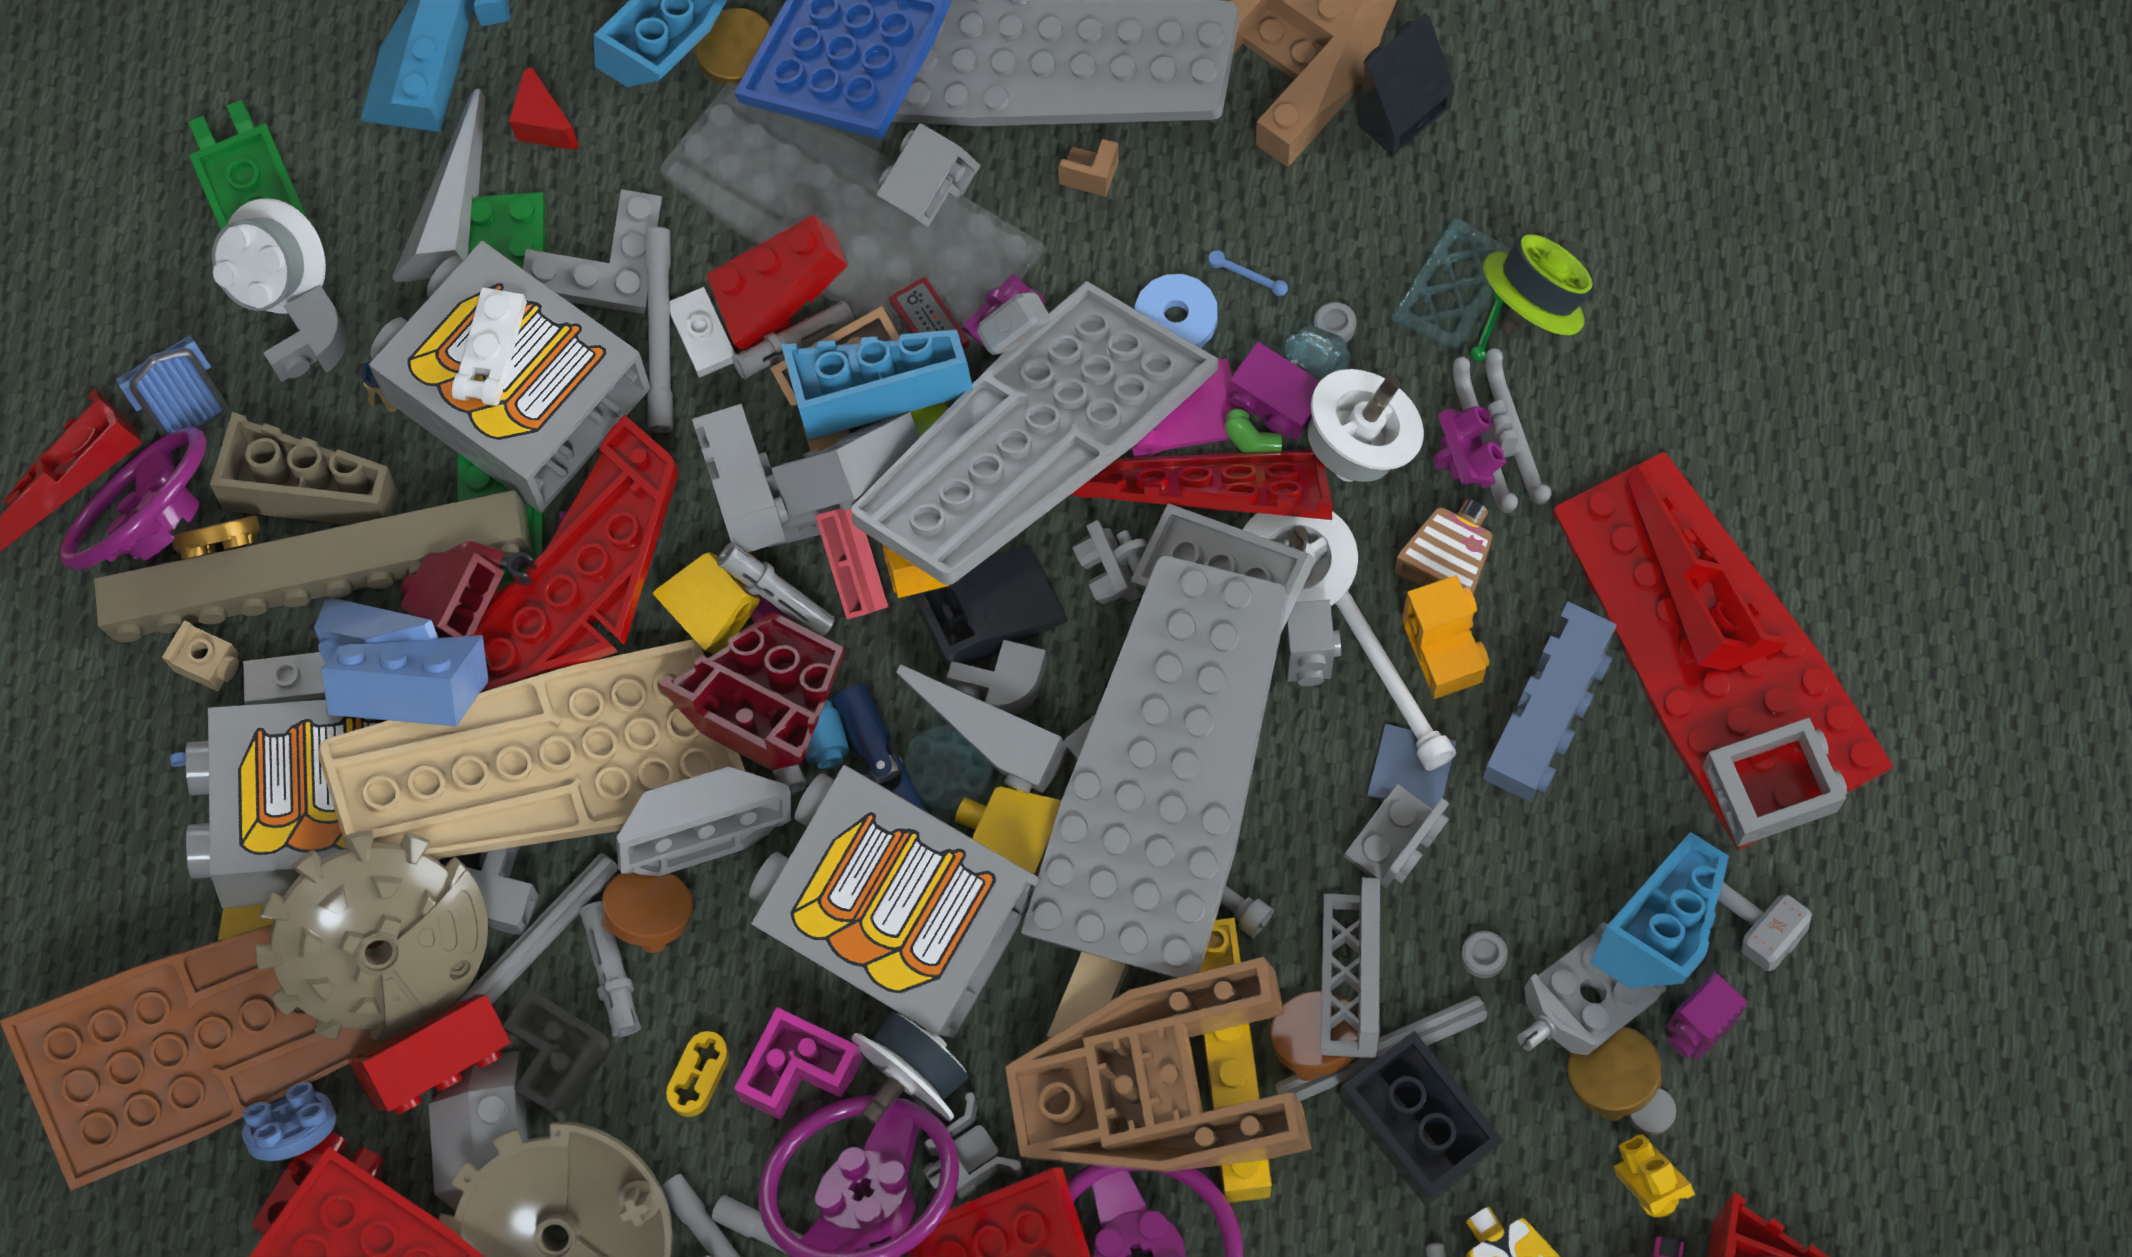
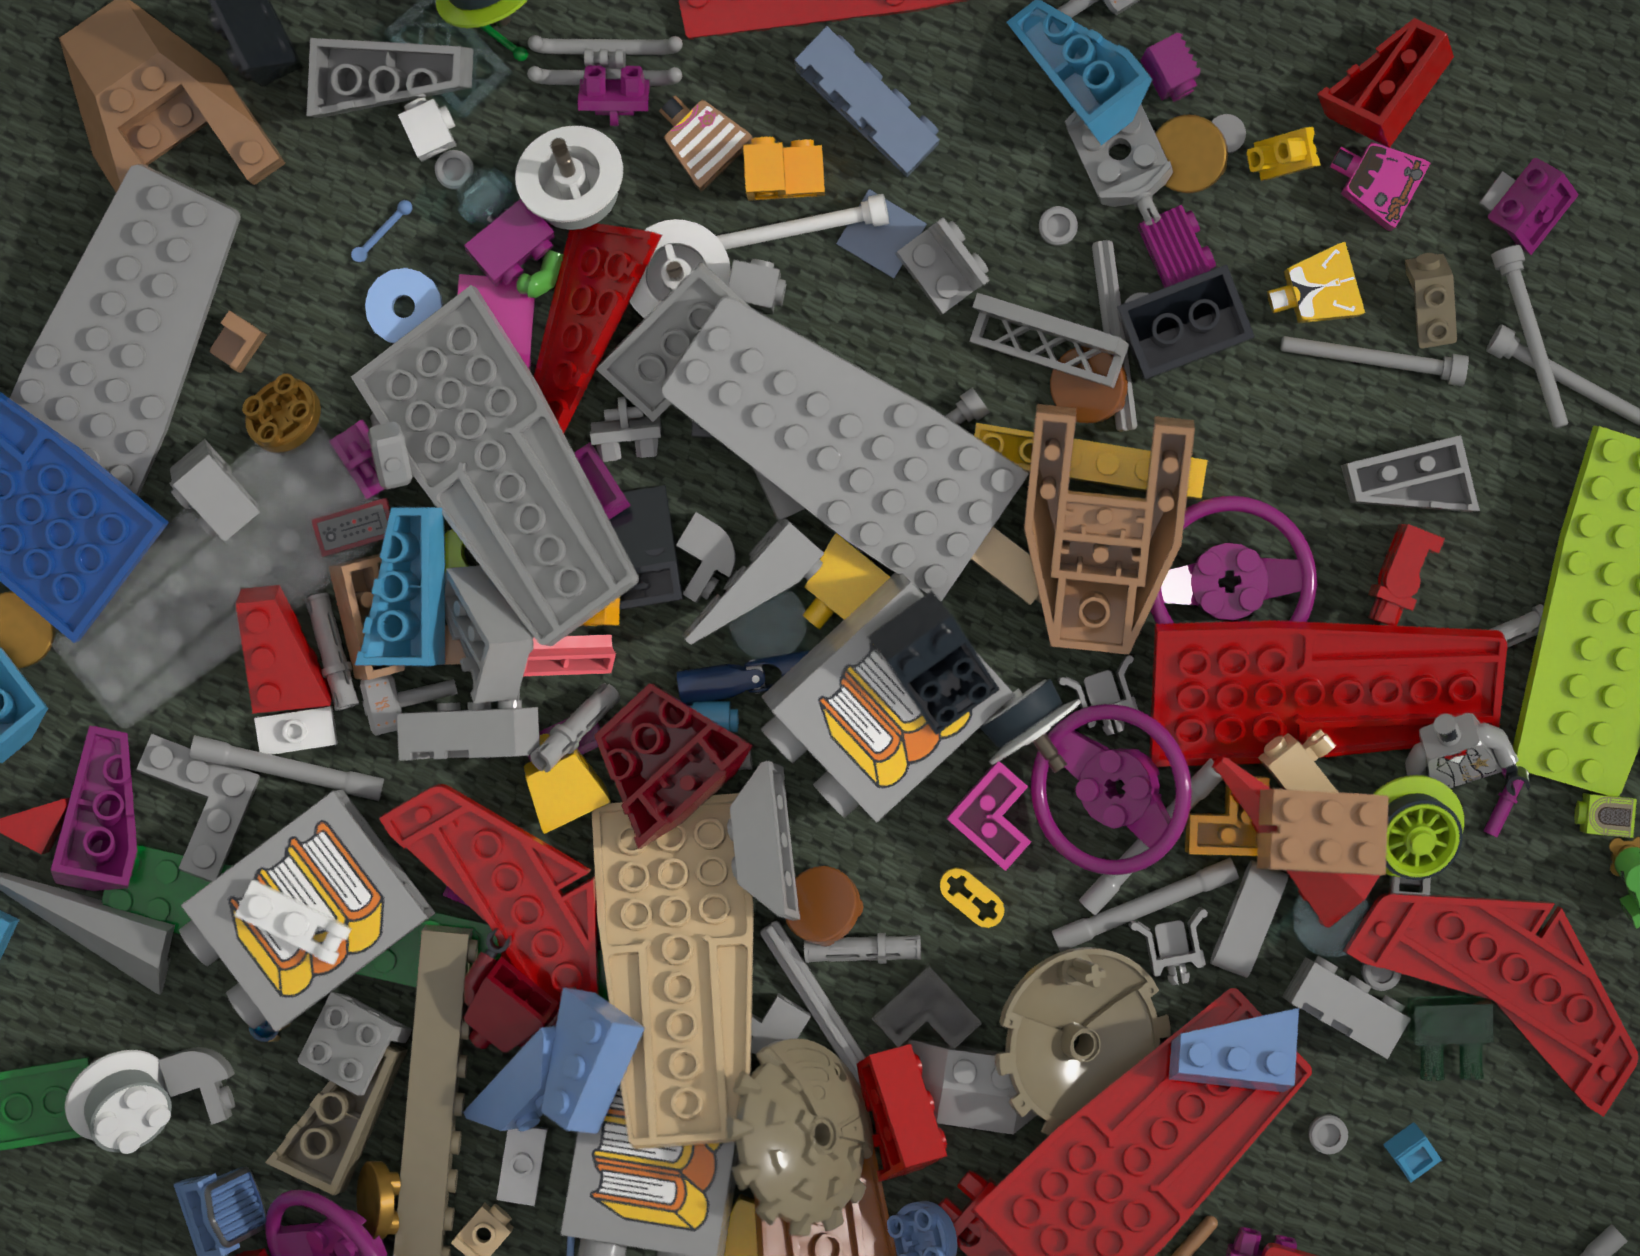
camera: 80 degrees left, 20 degrees up
none -> magenta wedge [51,725,138,891]
none -> pearl gold tile [242,373,321,453]
none -> light grey bracket [298,992,412,1096]
none -> light grey wedge [307,38,474,118]
none -> light grey piece [360,674,458,736]
none -> white brick [398,97,457,162]
none -> magenta tile [574,442,631,519]
none -> black slope [868,591,1000,735]
none -> magenta brick [1137,205,1216,288]

